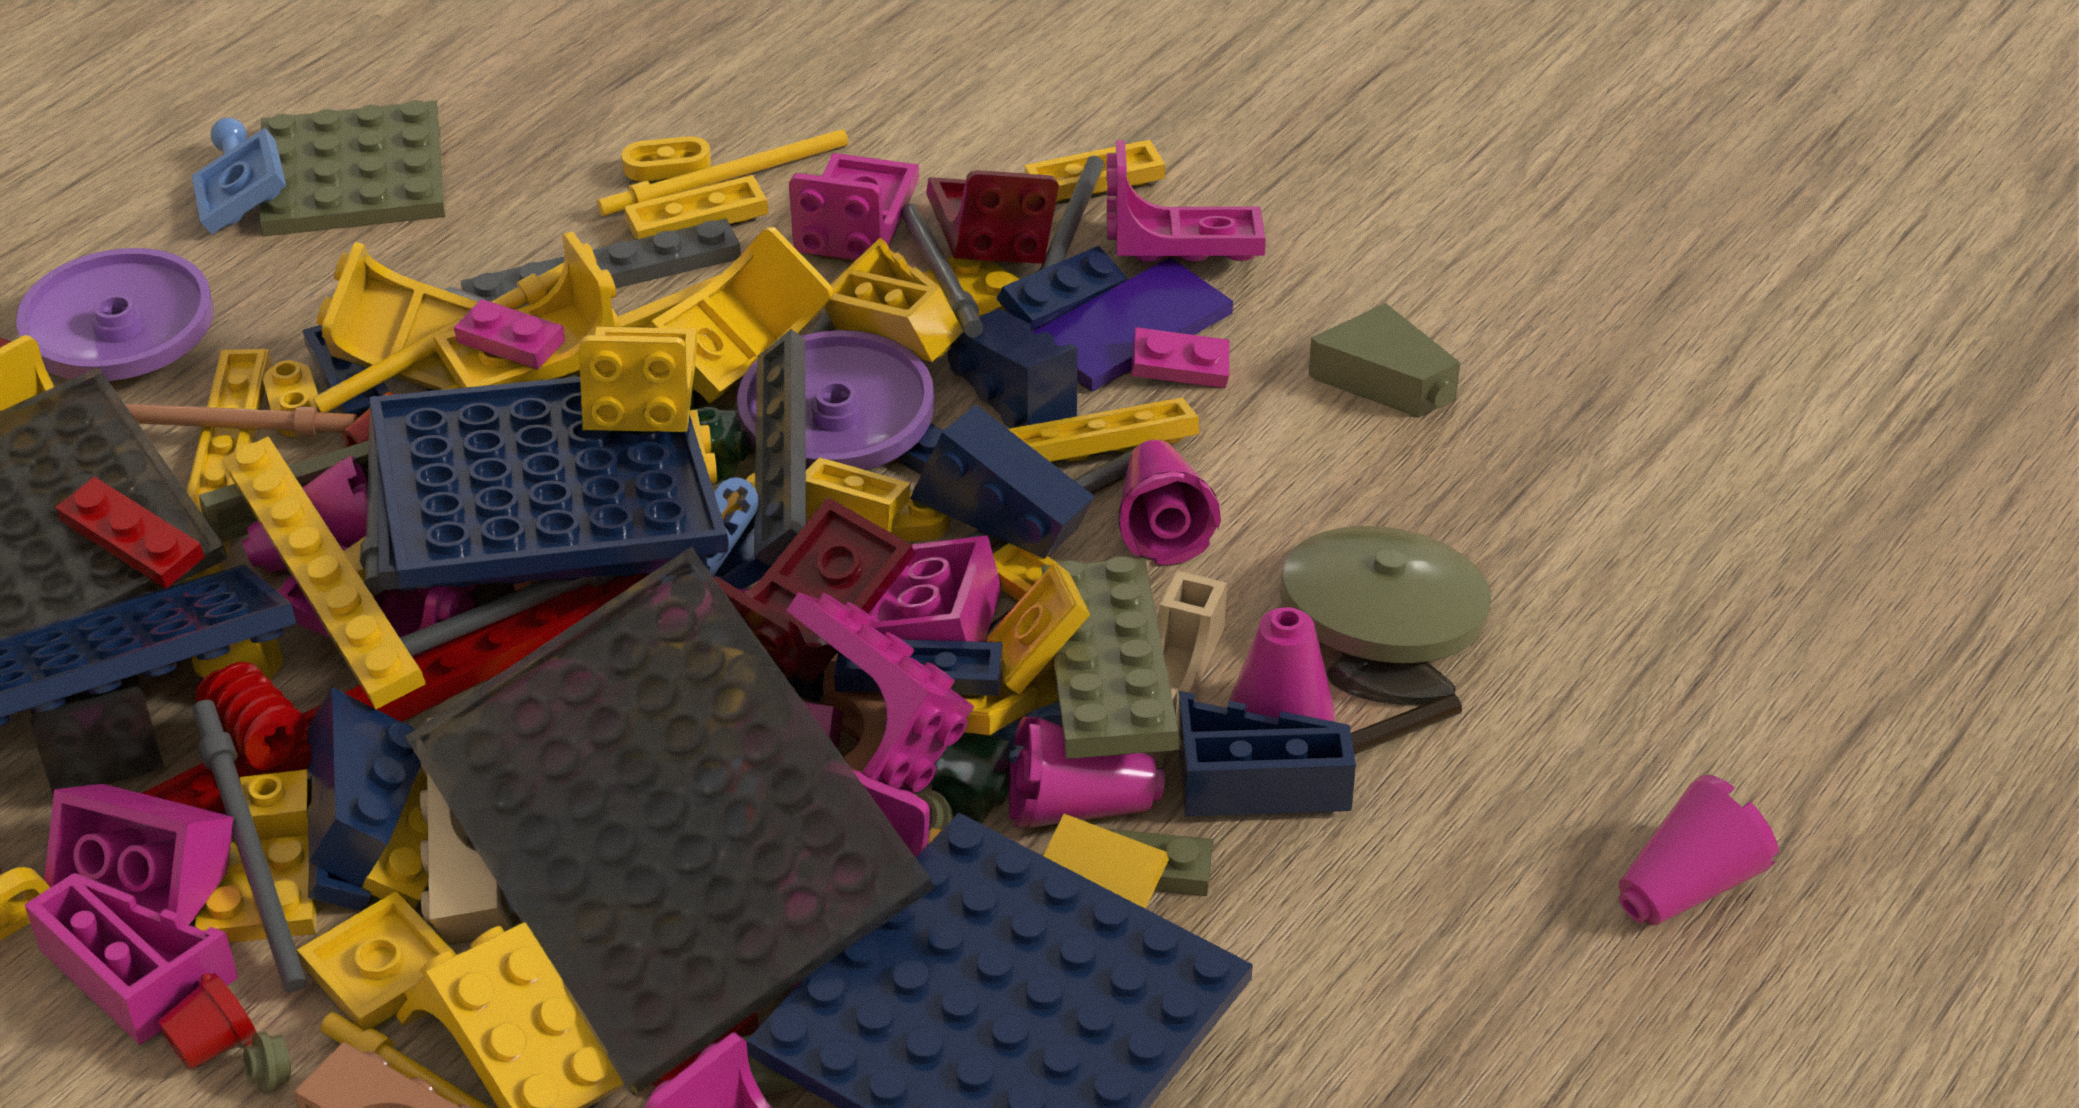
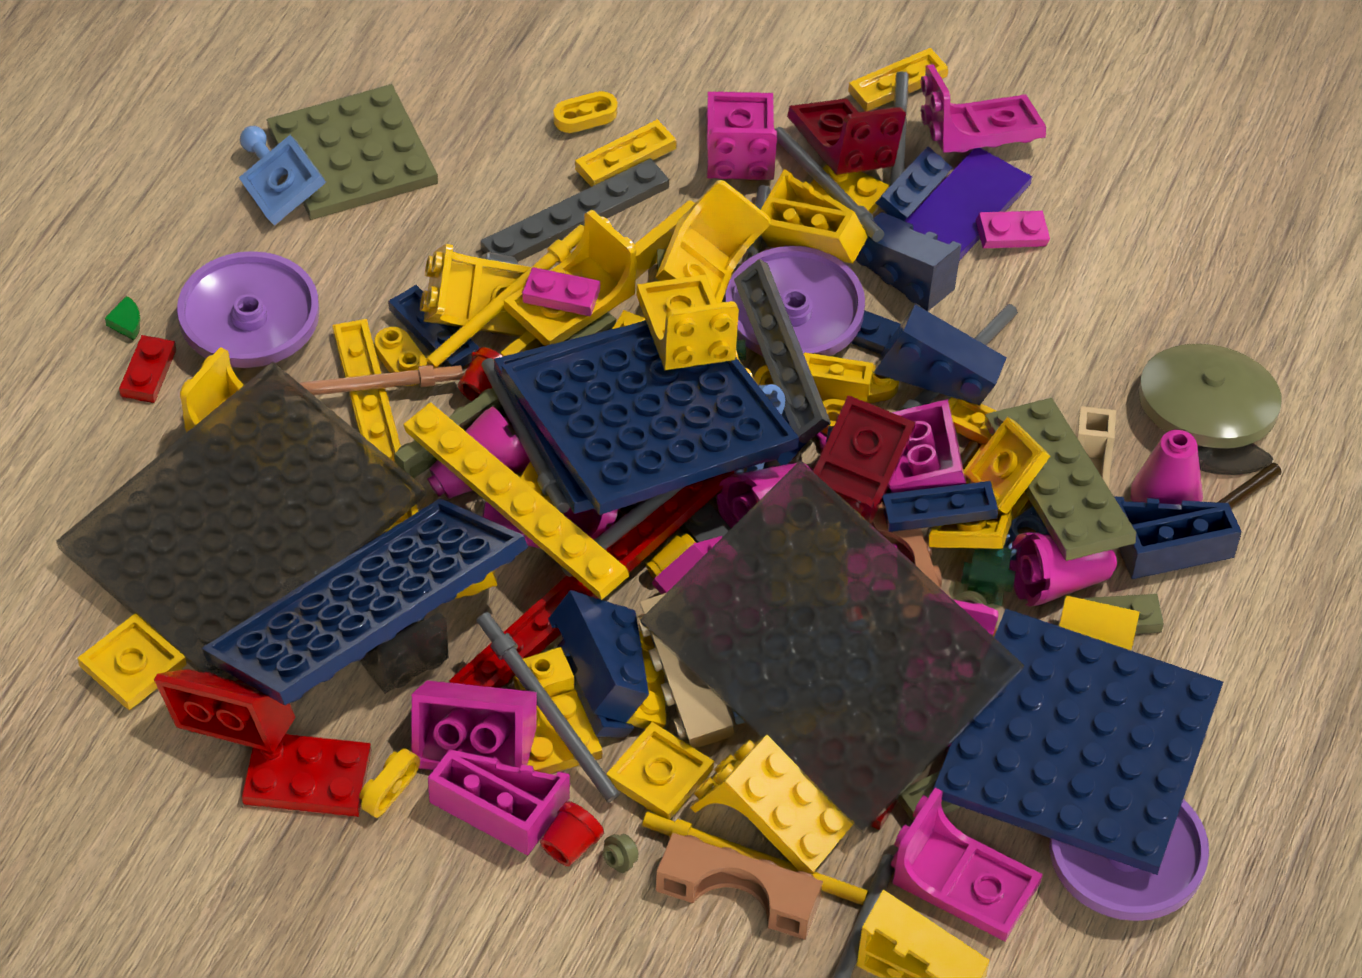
camera: 15 degrees left, 10 degrees up
red plate [55,476,205,589] -> none
red piece [196,661,306,772] -> none
yellow bar [597,129,848,217] -> none
dark pink bracket [786,592,974,793] -> none
yellow plate [1008,397,1199,462] -> none
dark pink cone [1118,440,1221,565] -> none
olive slope [1308,303,1460,417] -> none

